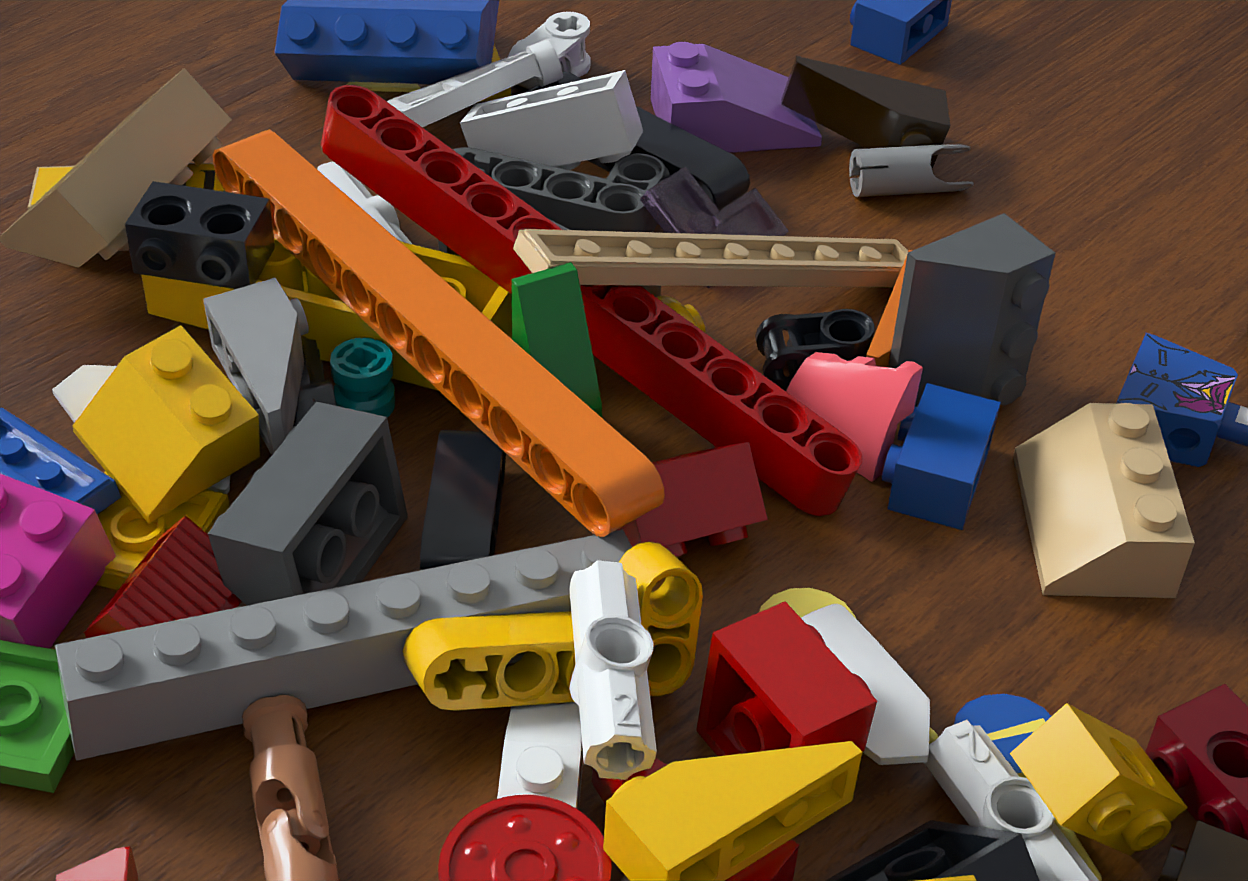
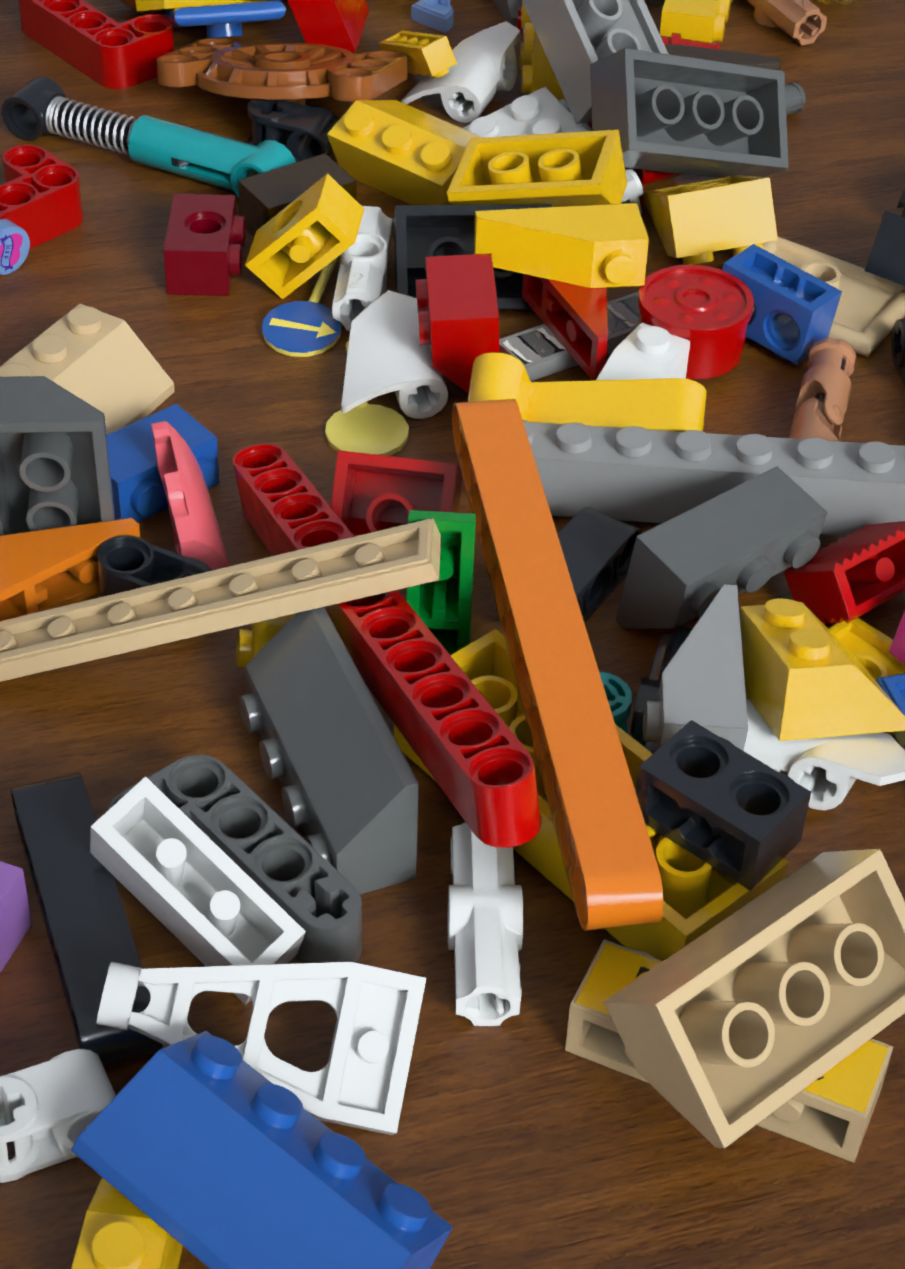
camera: 150 degrees left, 0 degrees up
white piece [569,560,657,780] -> none
clear purple tile [640,167,789,289] -> none

